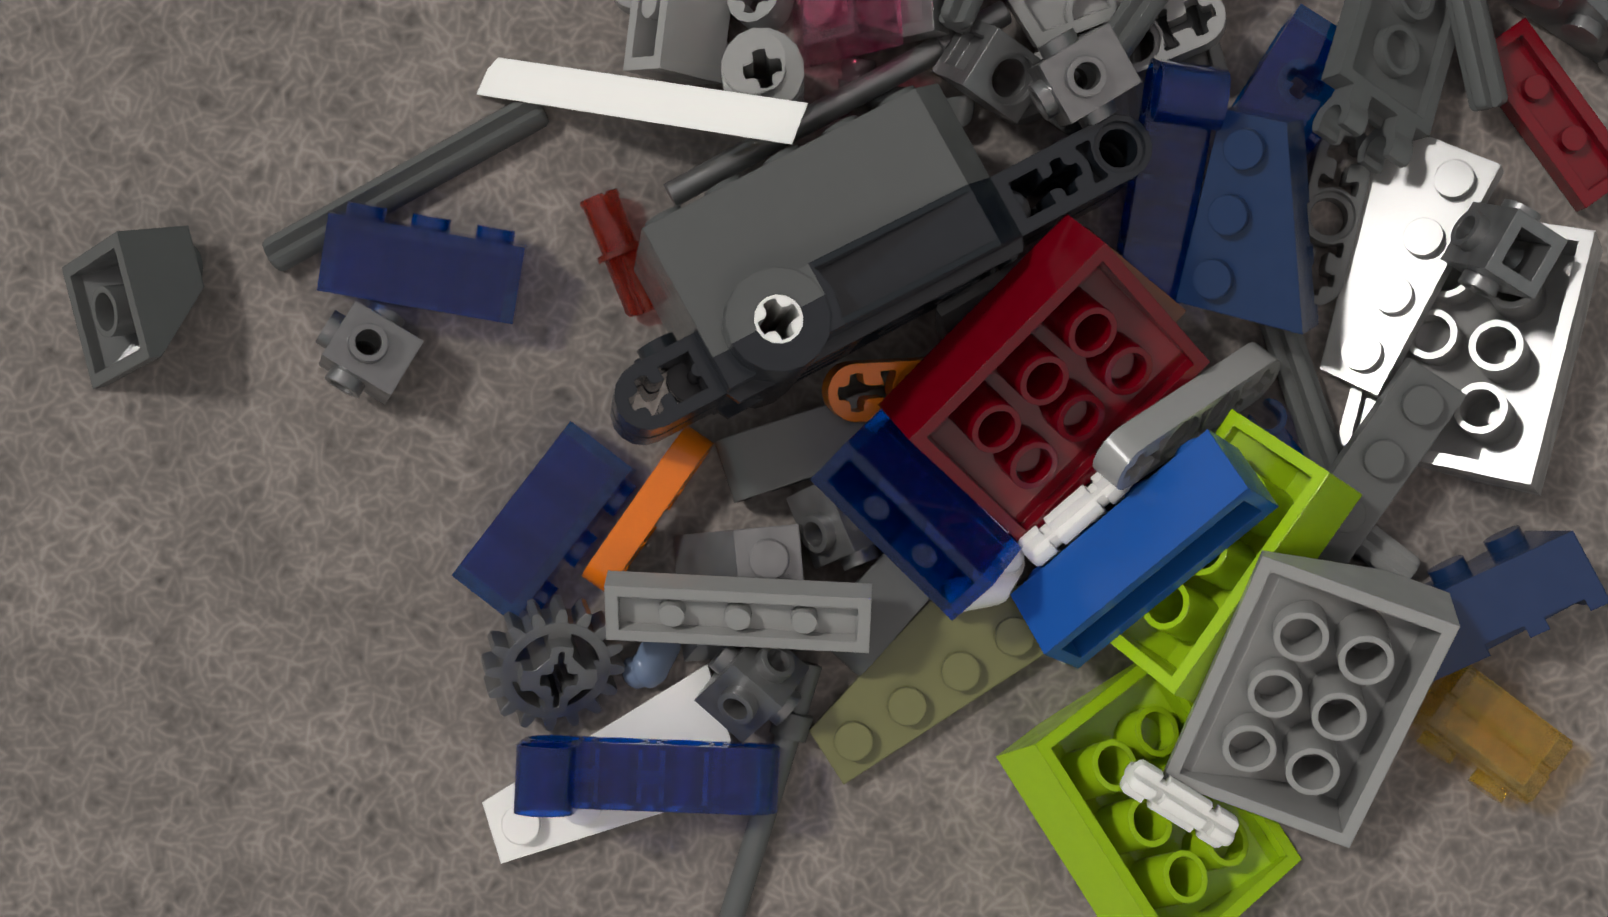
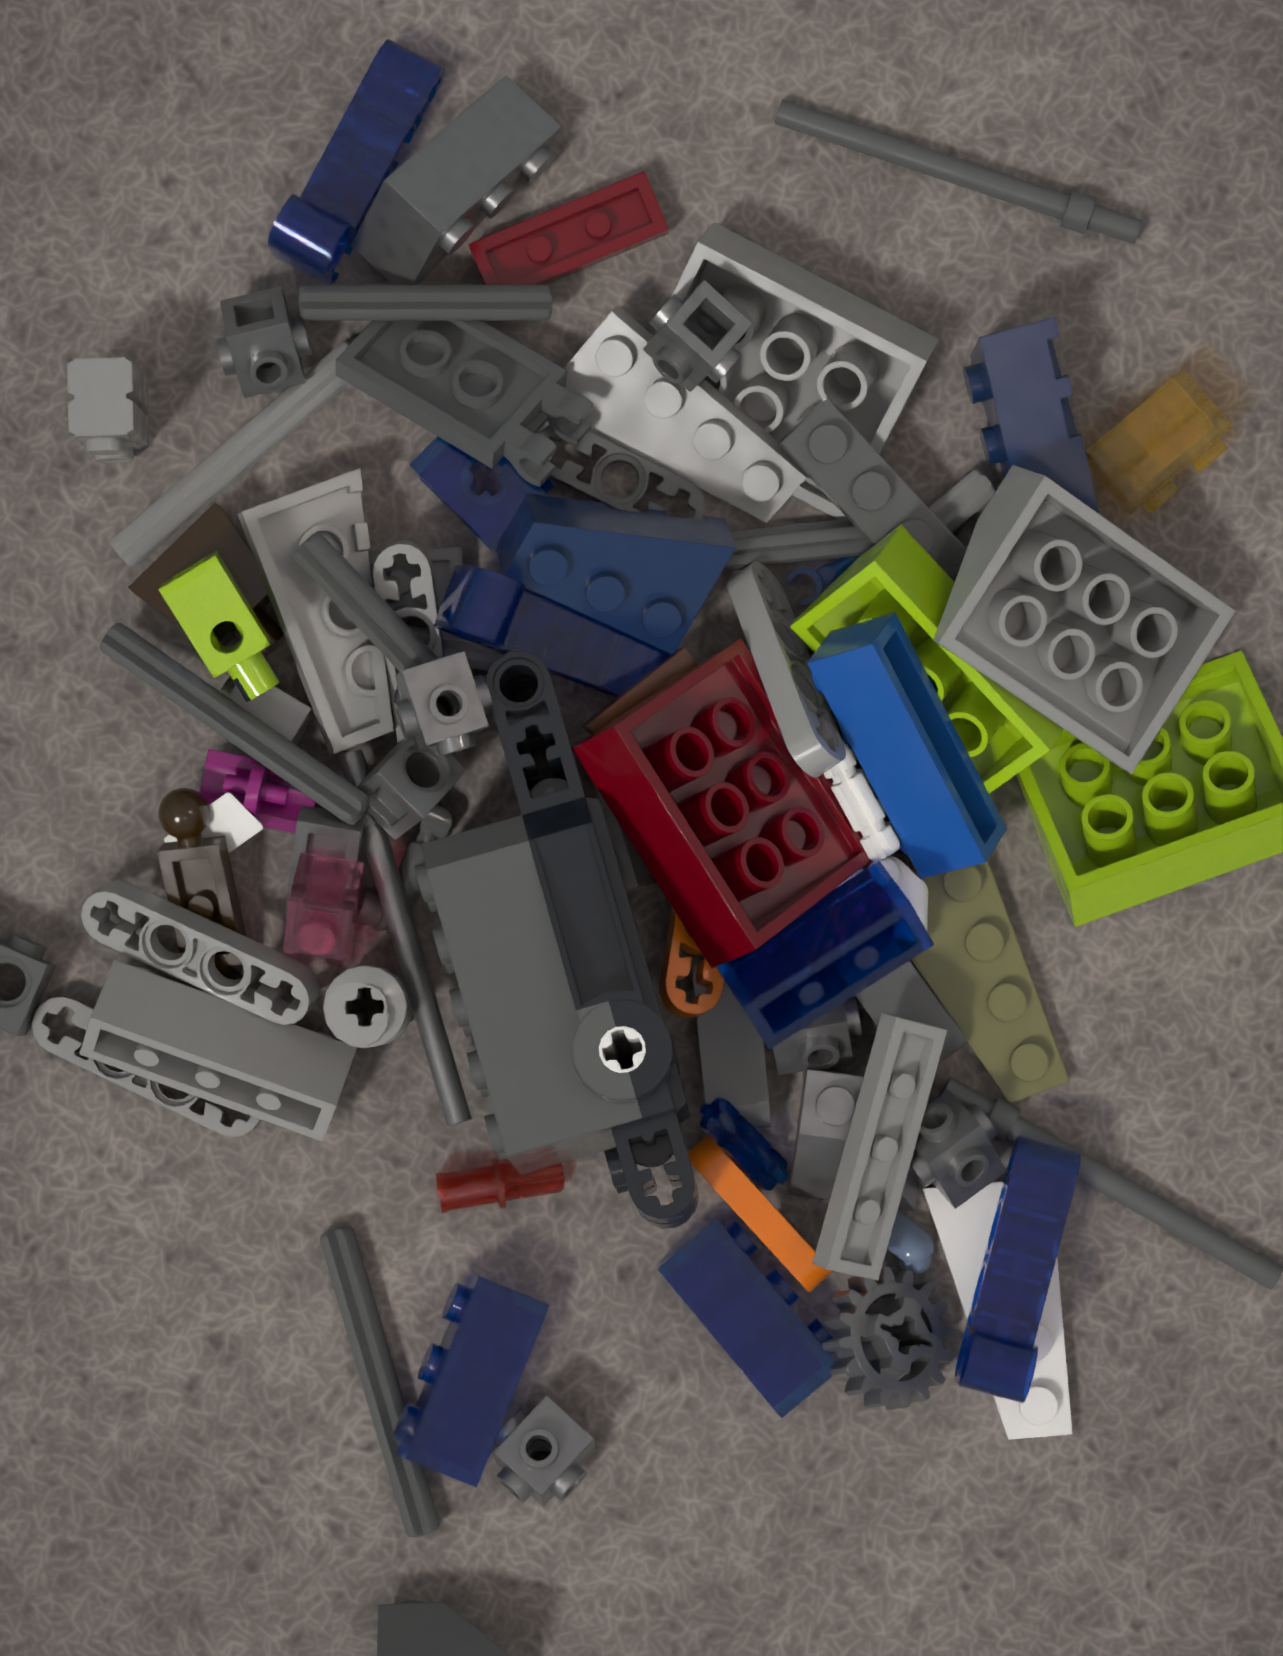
camera: 70 degrees left, 0 degrees up
white sticker [477,57,808,145] -> none
white axle [1120,760,1239,848] -> none
none -> clear blue axle [699,1098,789,1191]

